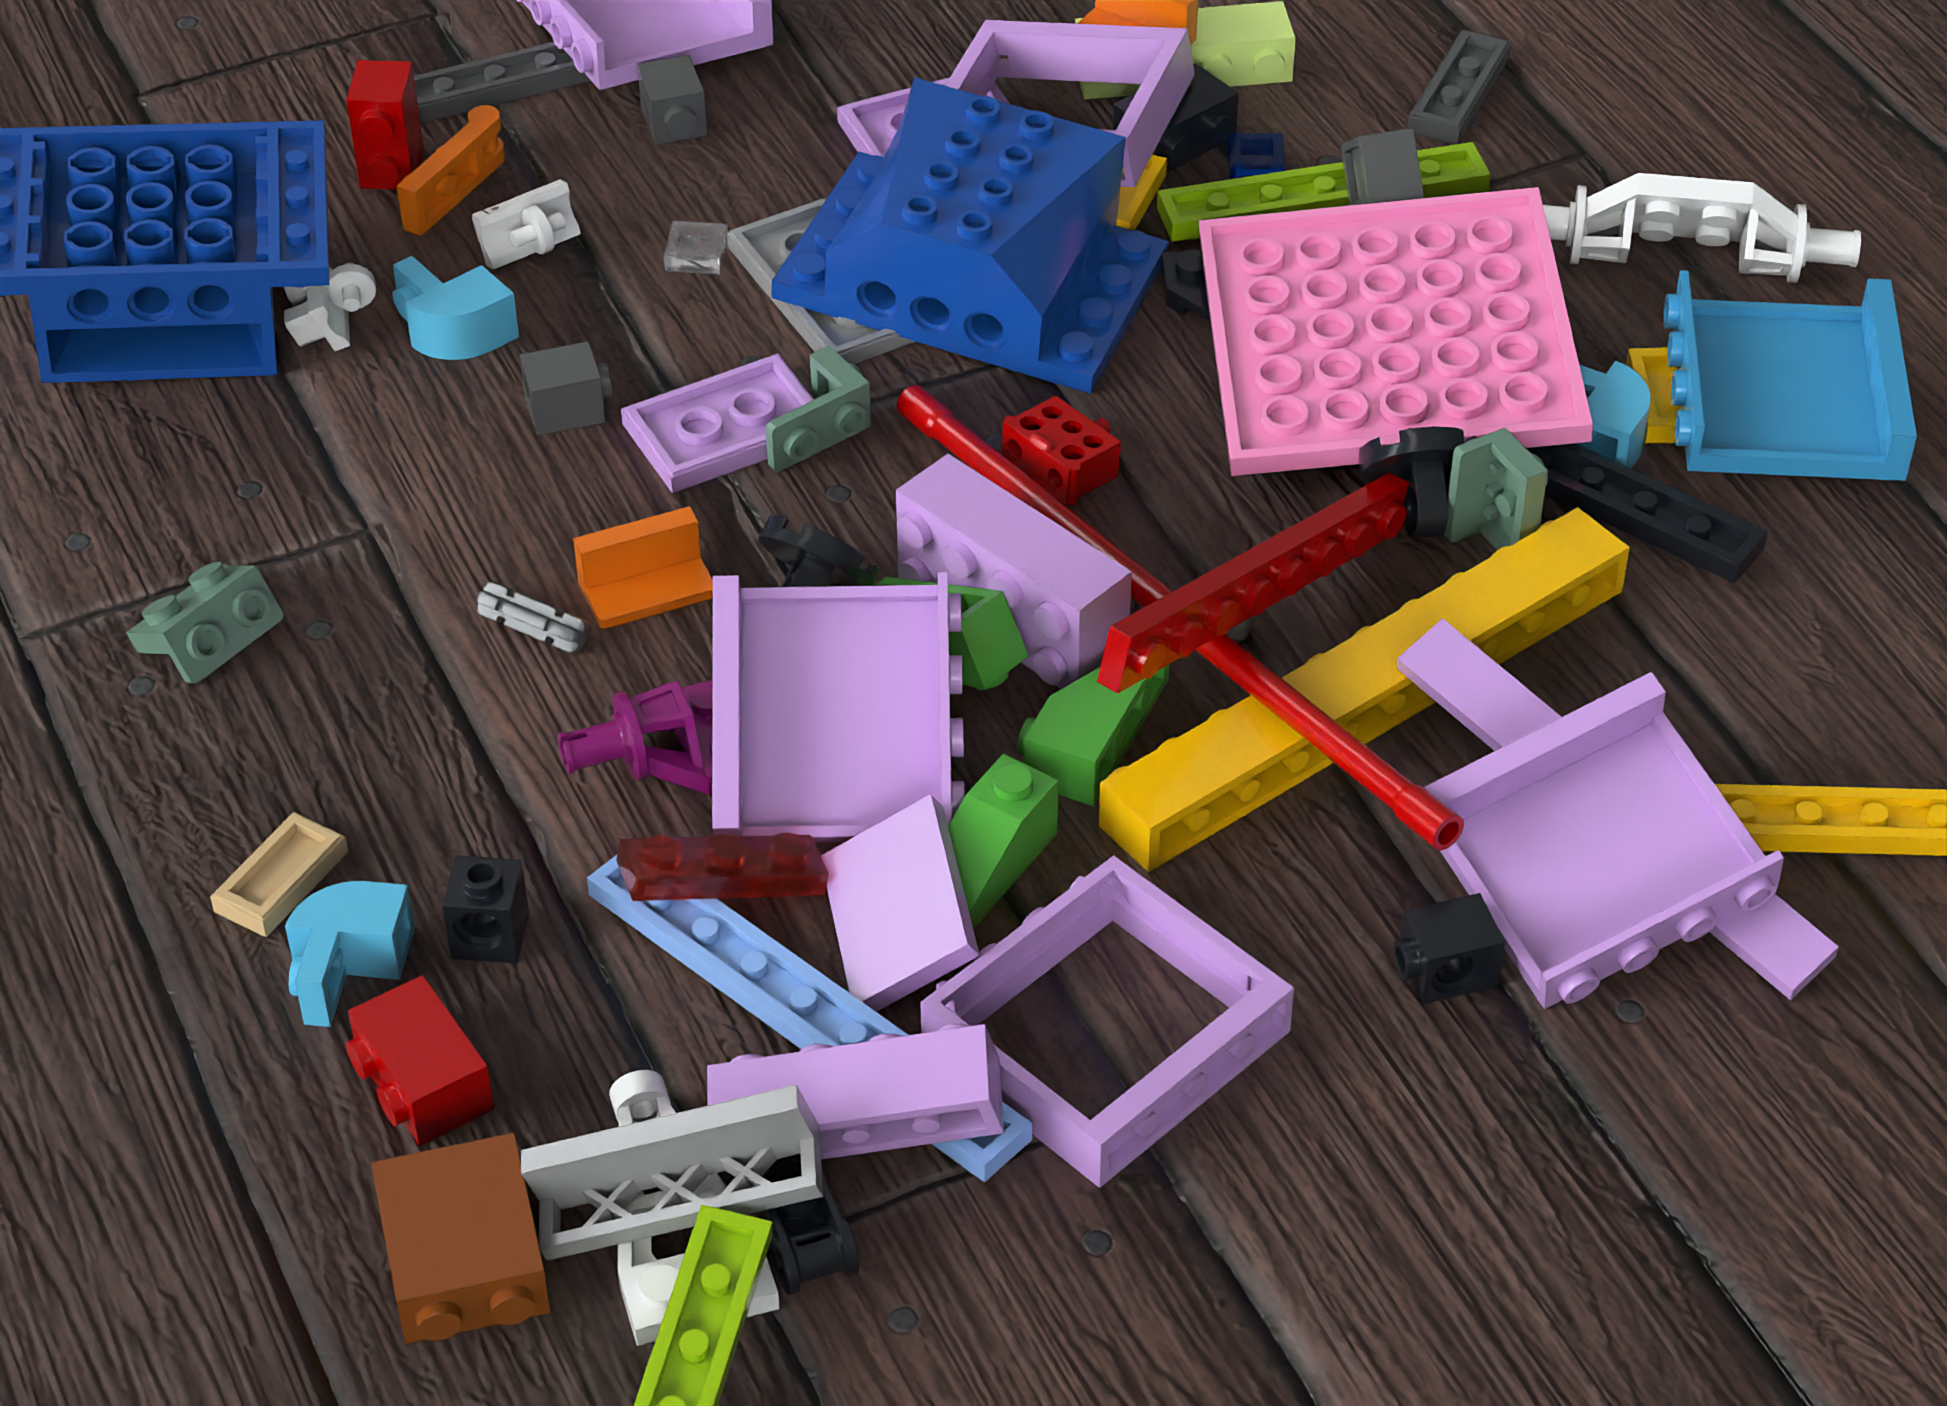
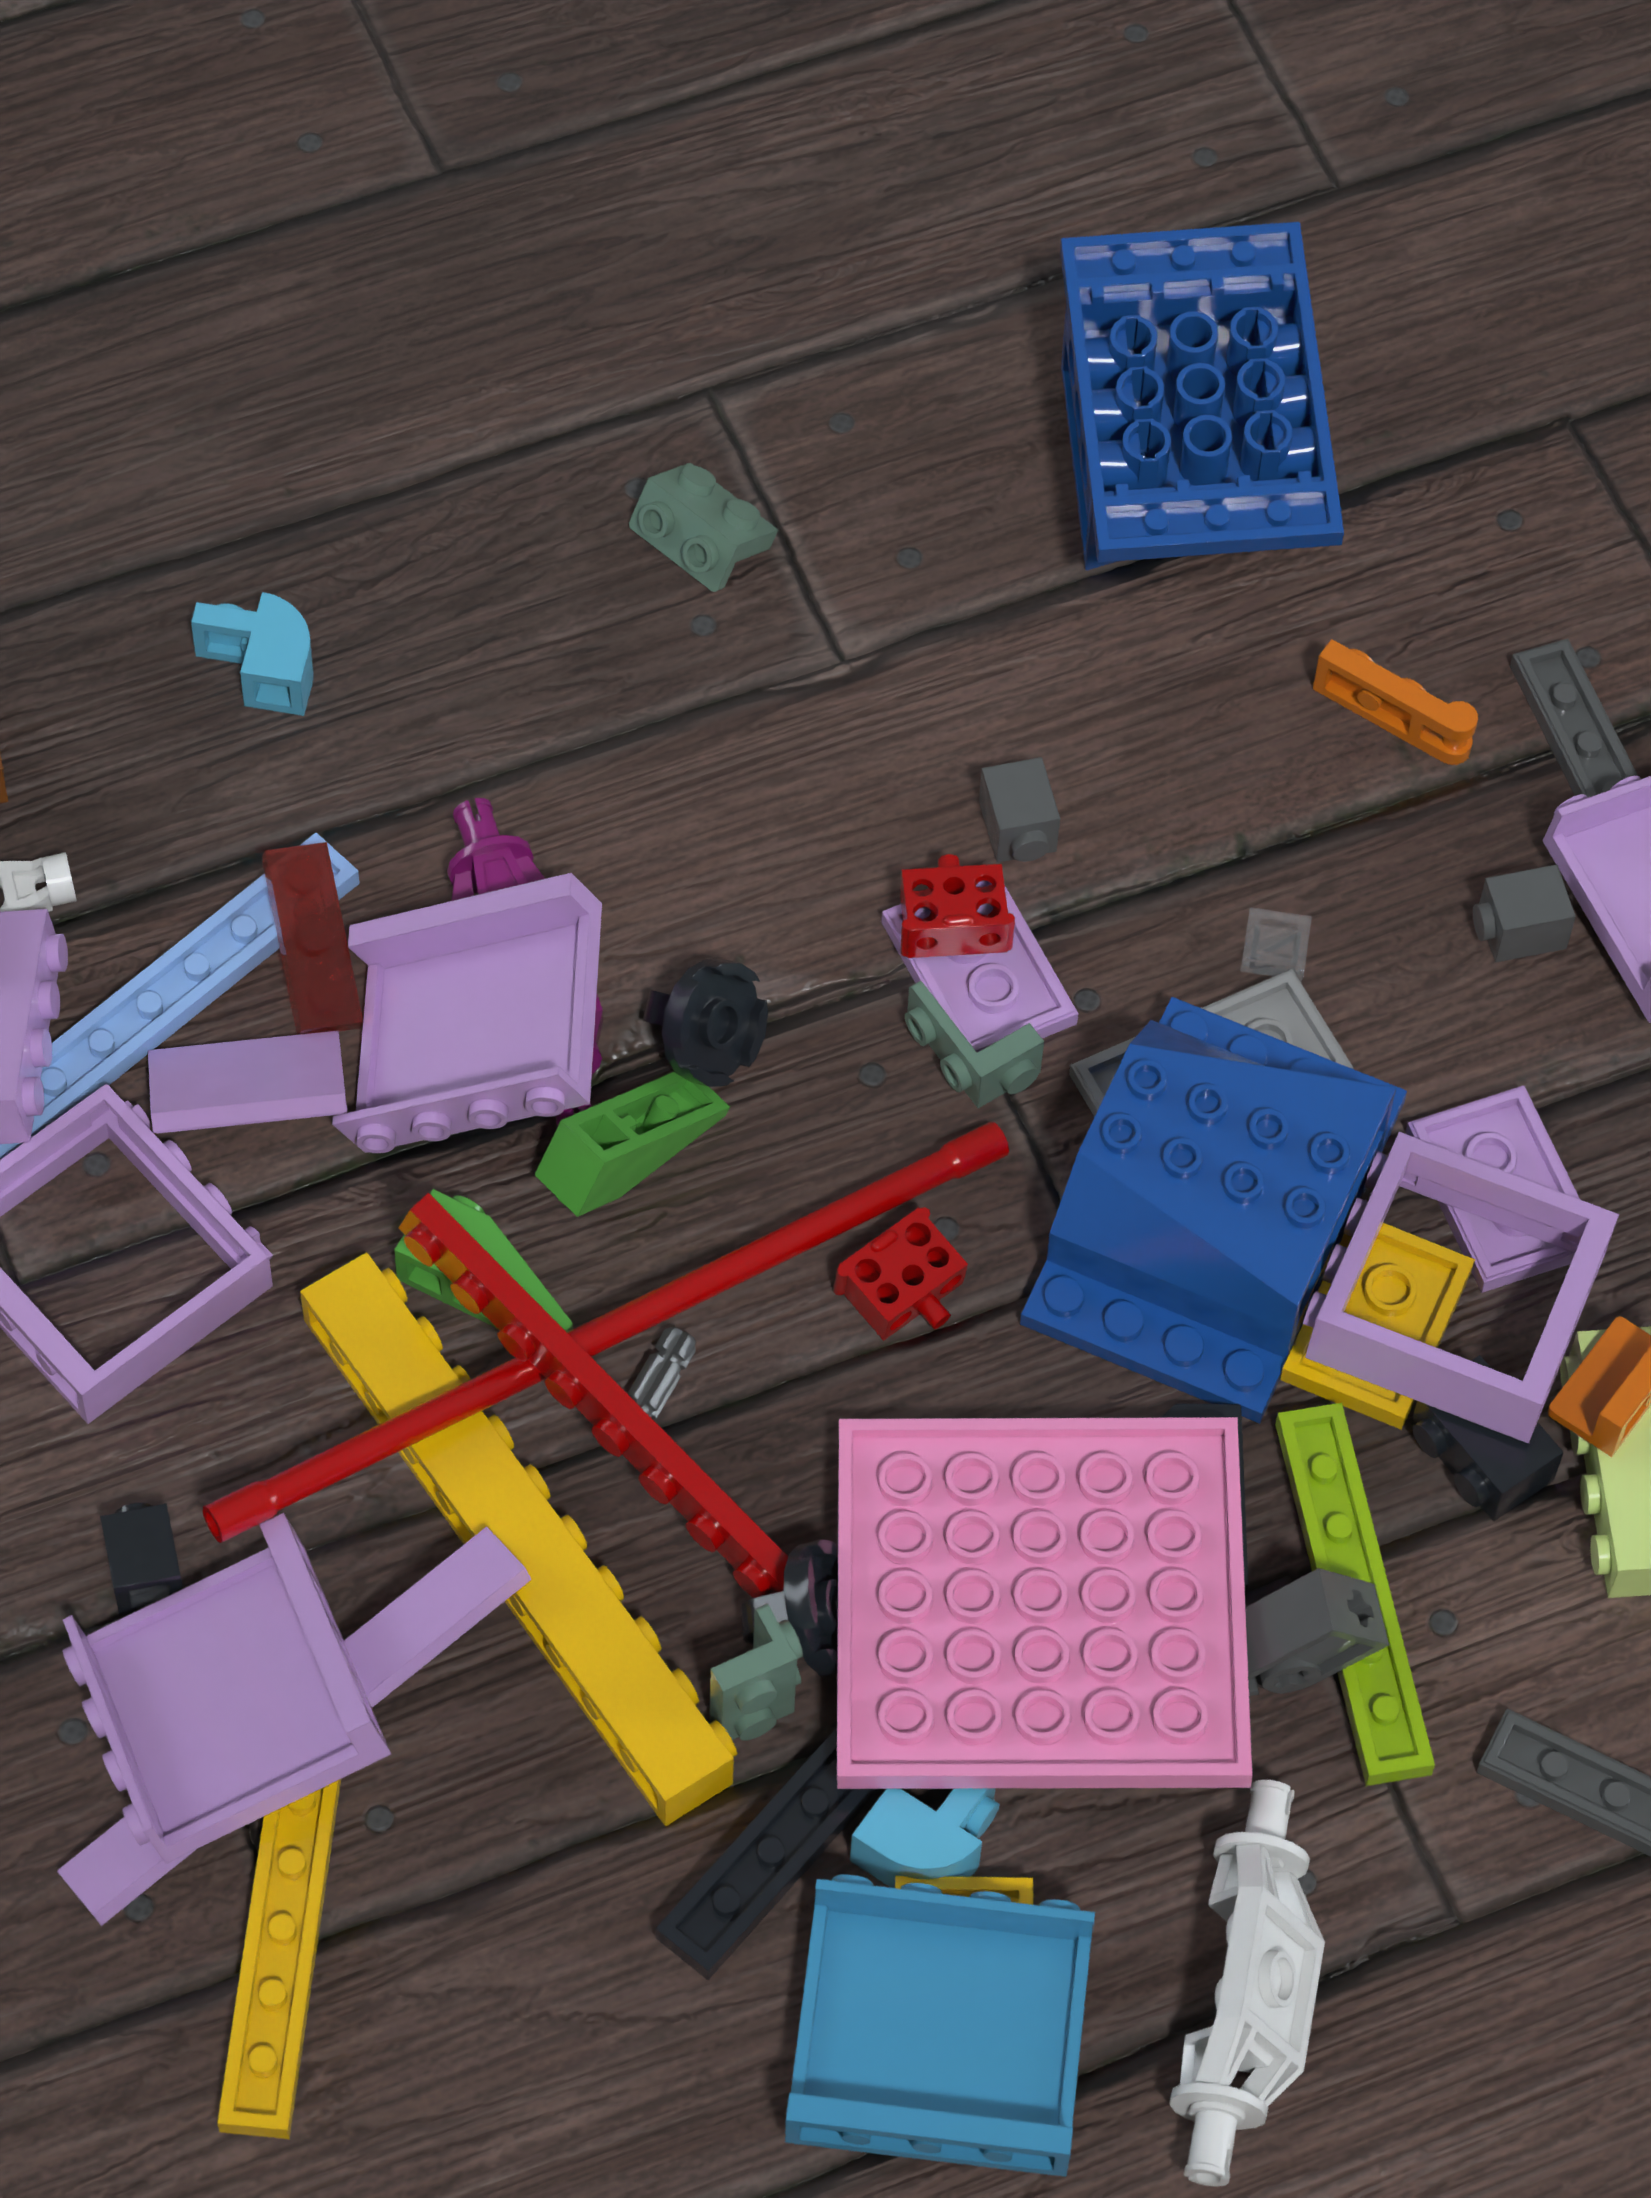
camera: 90 degrees right, 15 degrees up
tan tile [210,812,348,937] -> none
white hips [284,263,376,351] -> none
red brick [345,975,494,1146] -> none
red brick [346,60,424,189] -> none
medium azure brick [392,256,519,360] -> none
black brick [443,855,529,963] -> none
white hips [472,179,581,270] -> none
axle [476,581,590,654] -> none
orange panel [573,506,713,629] -> none
lavender brick [896,454,1132,689] -> none
bright green slope [948,754,1058,929] -> none
clear blue tile [1227,133,1285,179] -> none
none -> red piece [900,854,1015,958]

